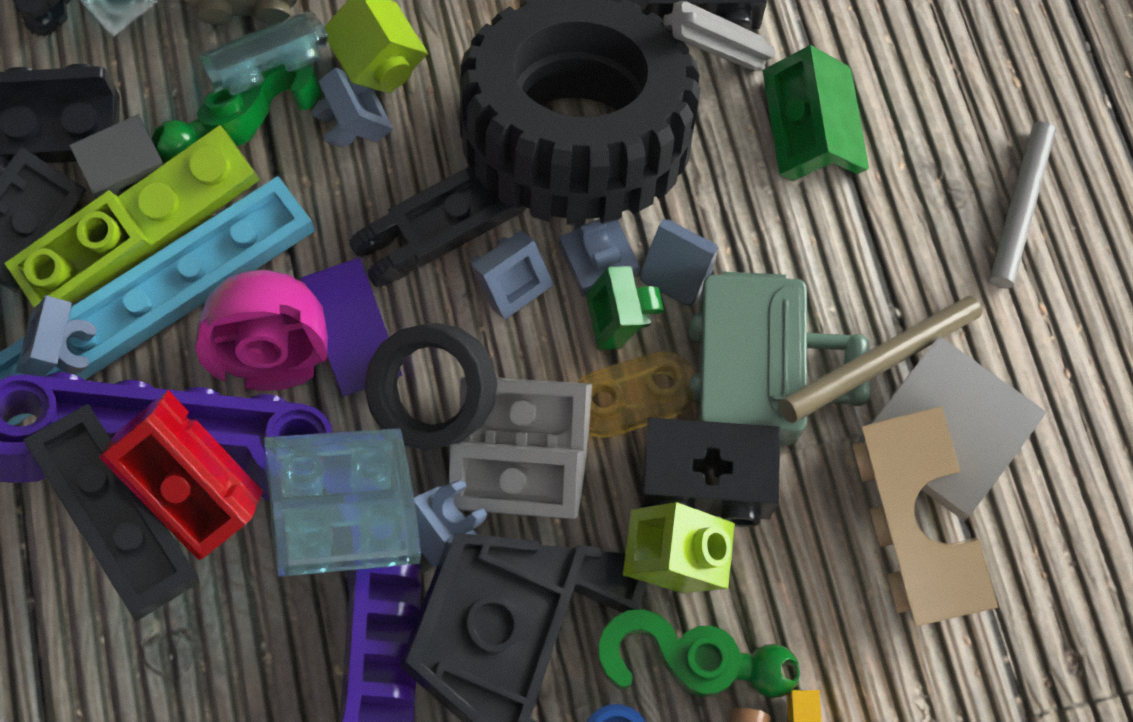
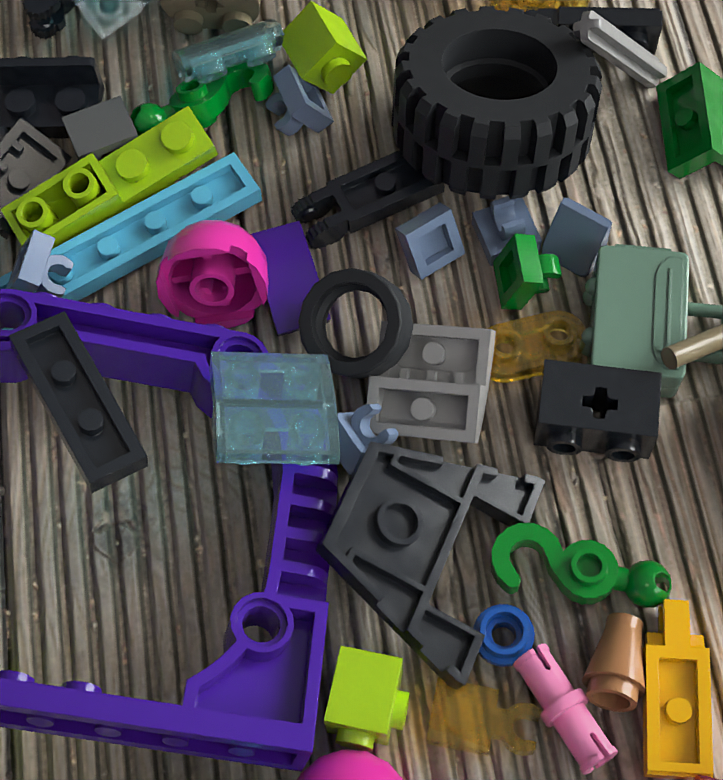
camera: 10 degrees right, 5 degrees down
red brick [99,390,263,560] -> none
lime brick [623,502,735,593] -> none

